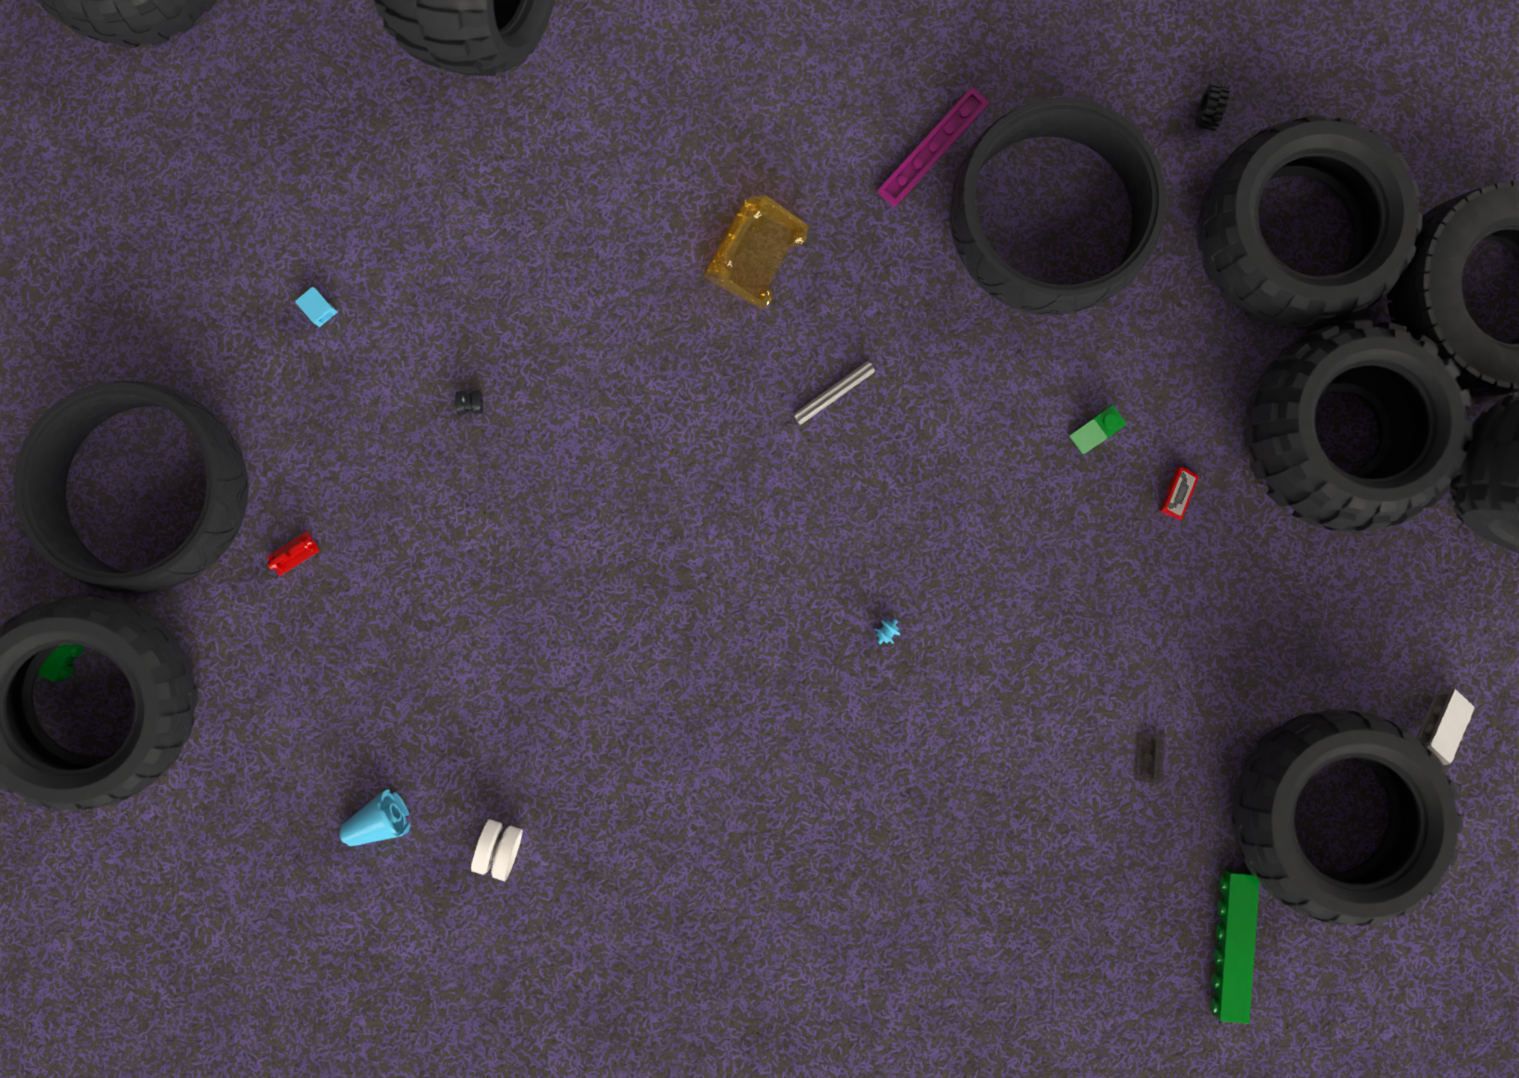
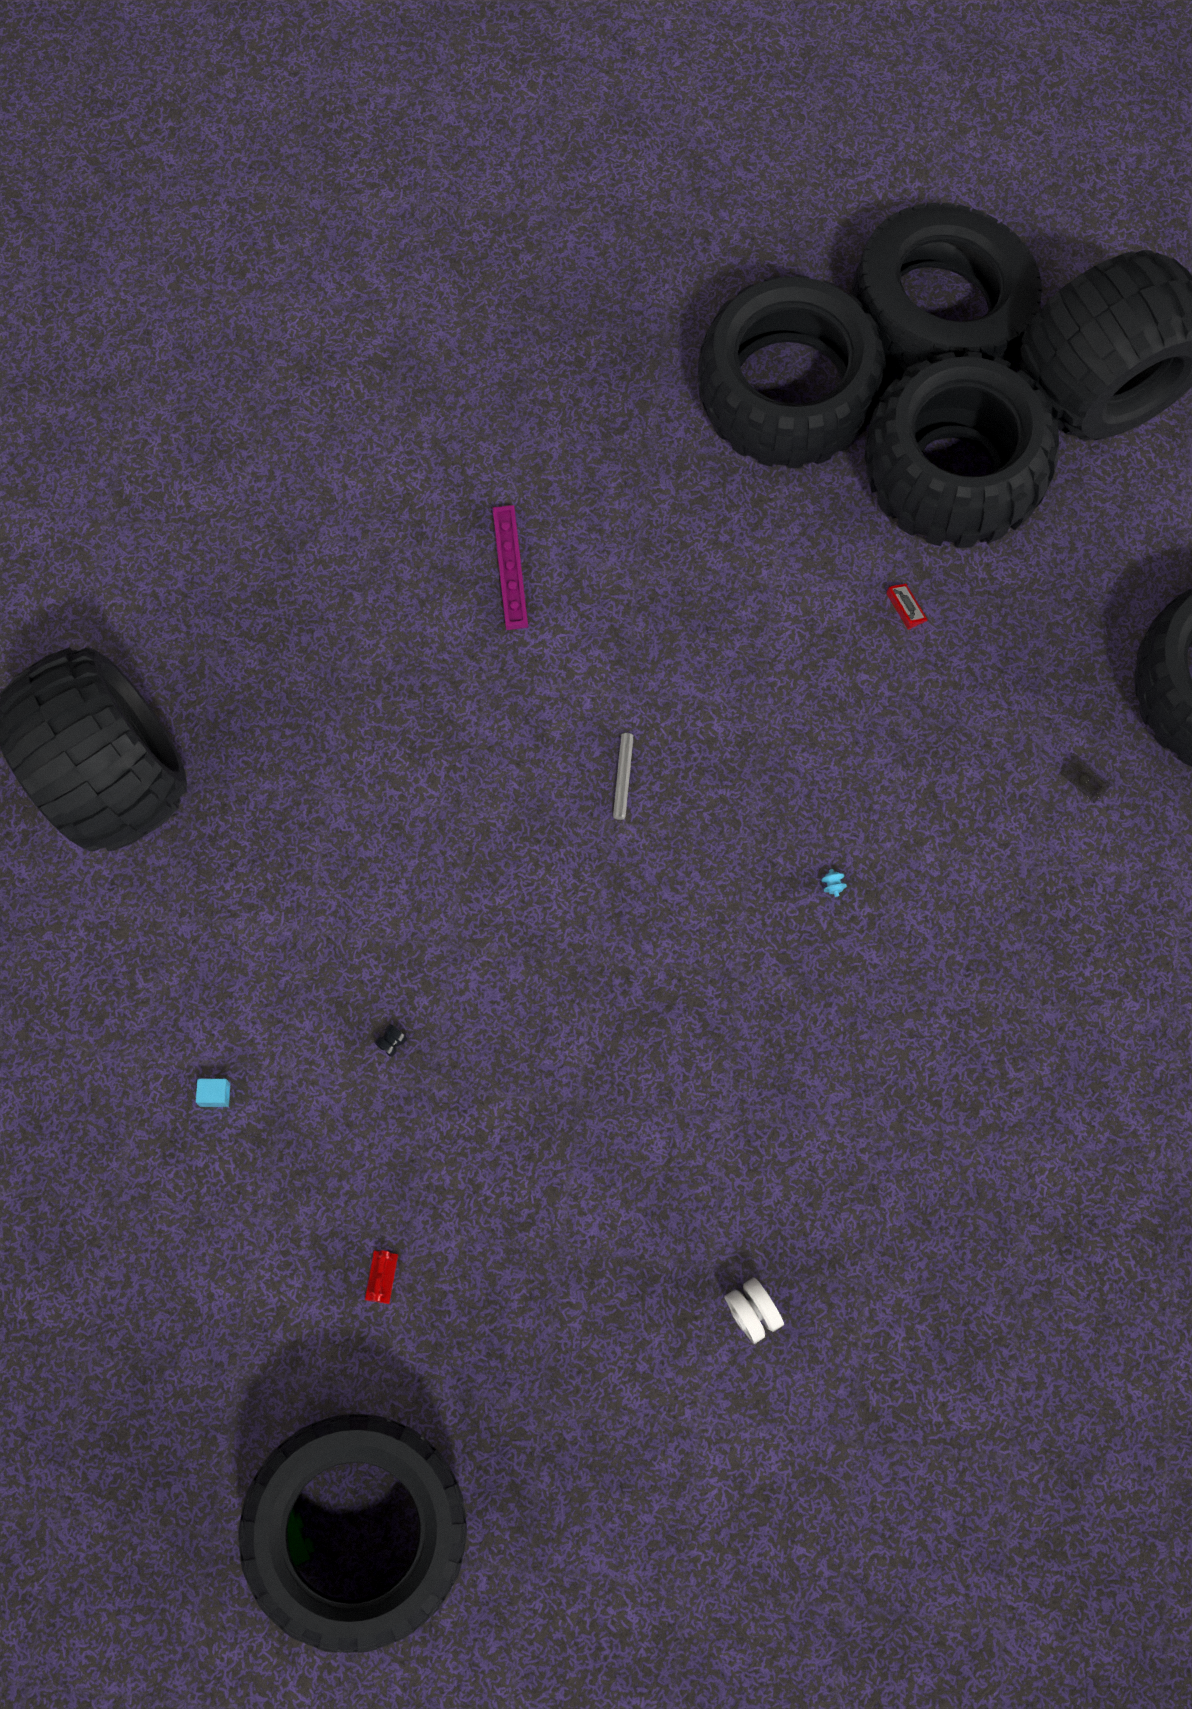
camera: 45 degrees left, 15 degrees down
black tyre [14,380,248,594] -> none
medium azure cone [339,789,410,846] -> none
clear yellow windscreen [704,195,810,309] -> none
black tyre [950,98,1166,315] -> none
green slope [1069,405,1127,455] -> none
black tyre [1195,84,1230,131] -> none

